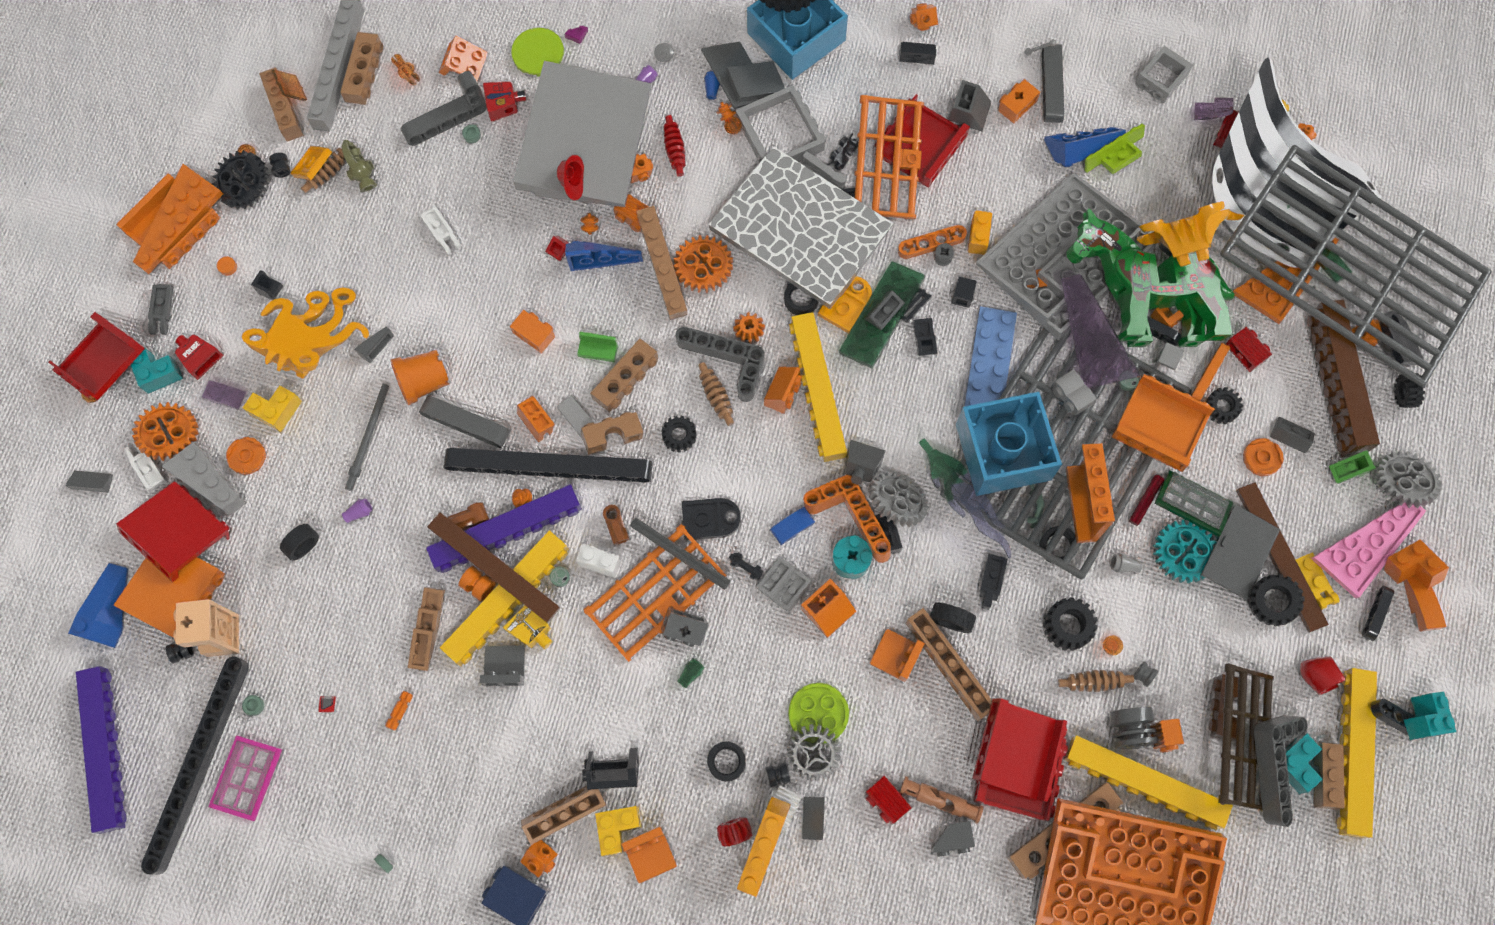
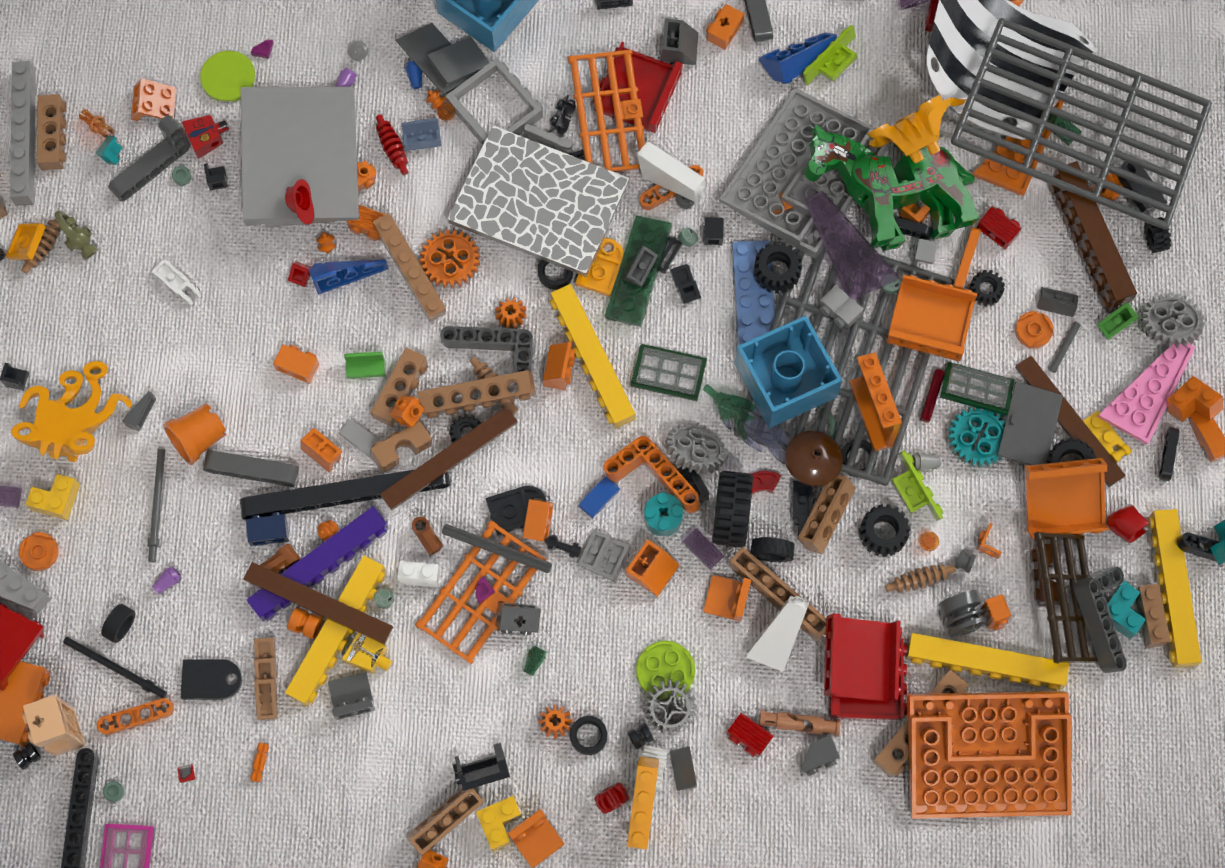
camera: 15 degrees left, 0 degrees up
dark grey torso [845,440,886,485] -> none
light orange brick [967,210,992,255] -> none
none -> black bar [63,637,167,698]
none -> teal panel [95,136,122,165]
none -> orange beam [97,698,174,735]
none -> black tile [181,659,242,700]
none -> black panel [204,163,228,191]
none -> dark blue brick [246,513,289,547]
none -> reddish brown tile [380,407,518,511]
none -> orange brick [389,396,424,428]
none -> sand blue bracket [401,118,442,151]
none -> medium nougat brick [417,370,536,418]
none -> magenta tile [476,576,495,604]
none -> orange hinge [523,499,554,541]
none -> orange gear [538,704,572,739]
none -> clear piece [631,344,707,401]
none -> white slope [637,141,707,203]
none -> sand green tile [678,228,698,247]
none -> clear purple slope [682,528,724,570]
none -> black tyre [712,471,753,548]
none -> white slope [746,596,809,672]
none -> red tile [751,471,782,495]
none -> black tyre [754,242,802,294]
none -> reddish brown dish [785,430,843,487]
none -> medium nougat brick [798,475,856,554]
none -> lime bracket [891,450,943,521]
none -> orange bracket [977,523,1002,559]
none -> orange panel [1025,458,1109,538]
none -> dark grey bar [1049,322,1081,373]

